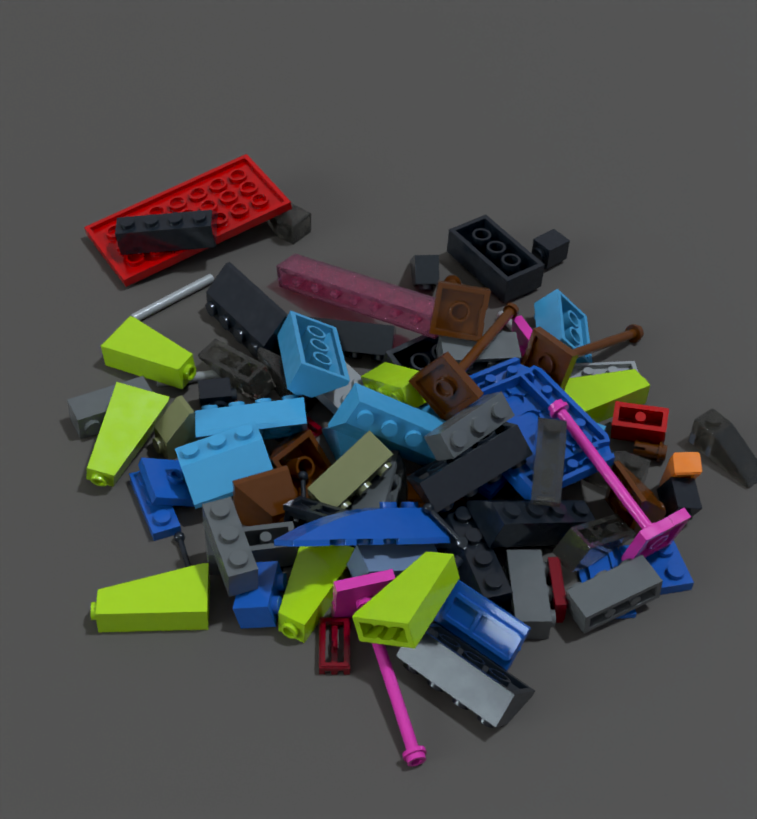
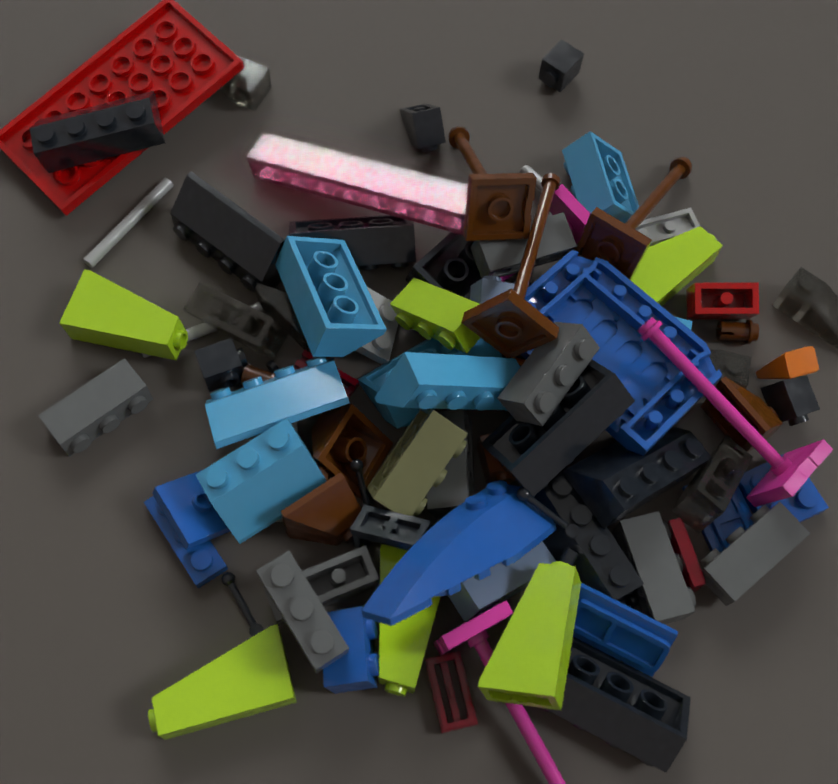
camera: 15 degrees left, 20 degrees up
lime slope [86,382,170,486] -> none
olive slope [152,395,197,460] -> none
black brick [447,214,545,303] -> none
clear smoke slope [530,418,567,507] -> none

